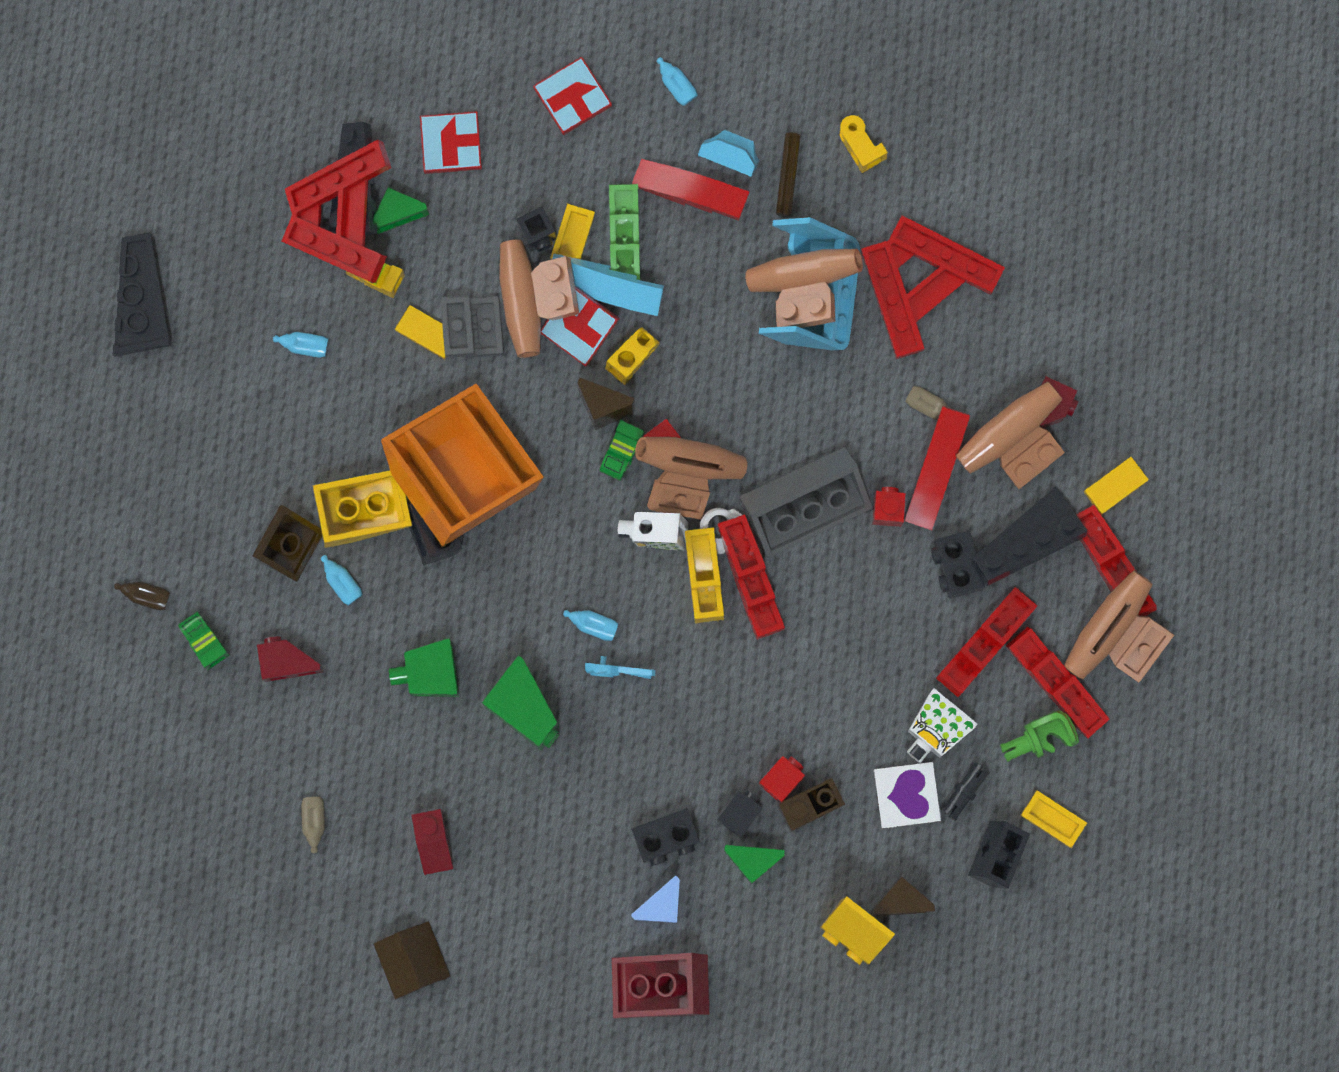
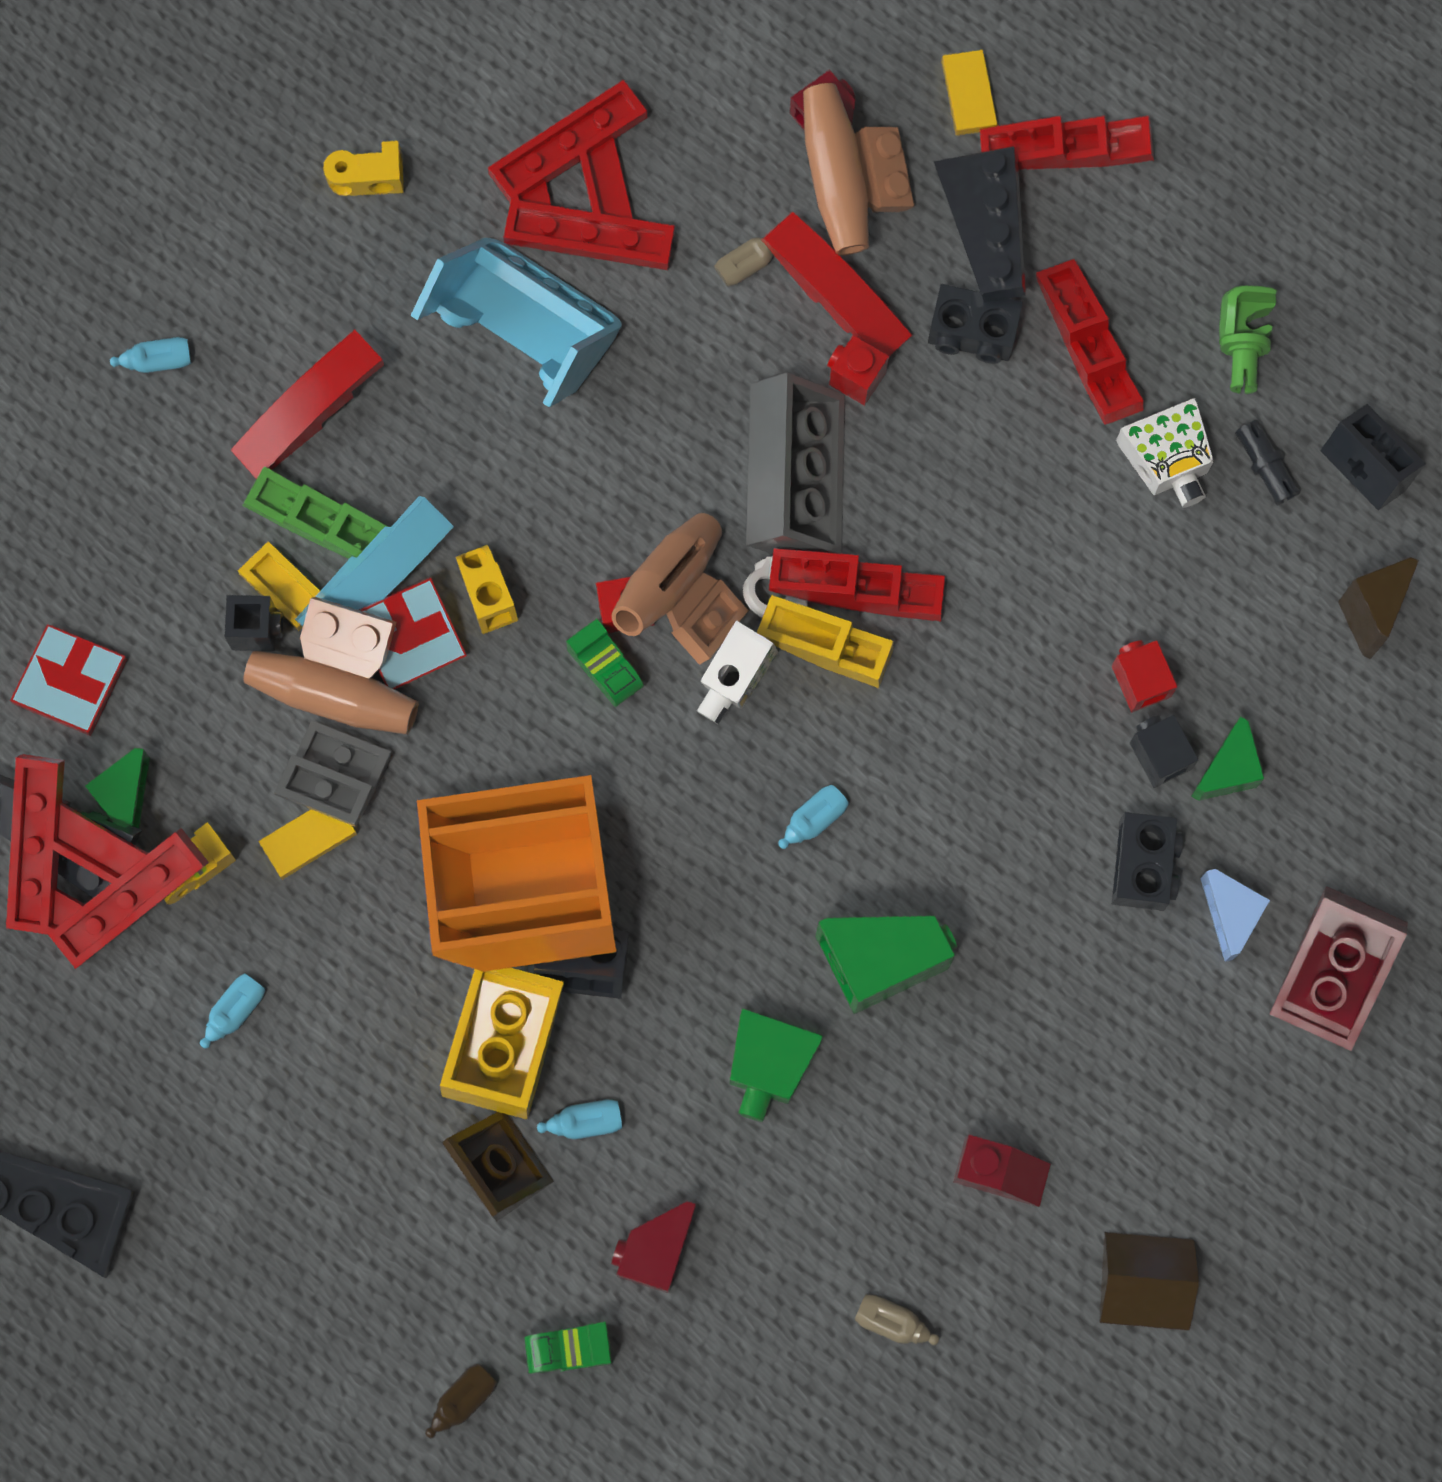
camera: 65 degrees left, 5 degrees down
tile [533,57,612,135] -> none
dark brown slope [577,377,635,430] -> none
medium azure piece [585,656,656,679] -> none
medium azure slope [698,130,759,176] -> none
nougat plate [746,249,863,328] -> none
dark brown axle [776,132,801,217] -> none
dark brown slope [778,778,845,833] -> none
yellow slope [820,896,895,965] -> none
tile [874,762,941,829] -> none
red slope [1006,627,1110,738] -> none
yellow tile [1020,791,1087,848] -> none
nougat plate [1064,570,1174,682] -> none

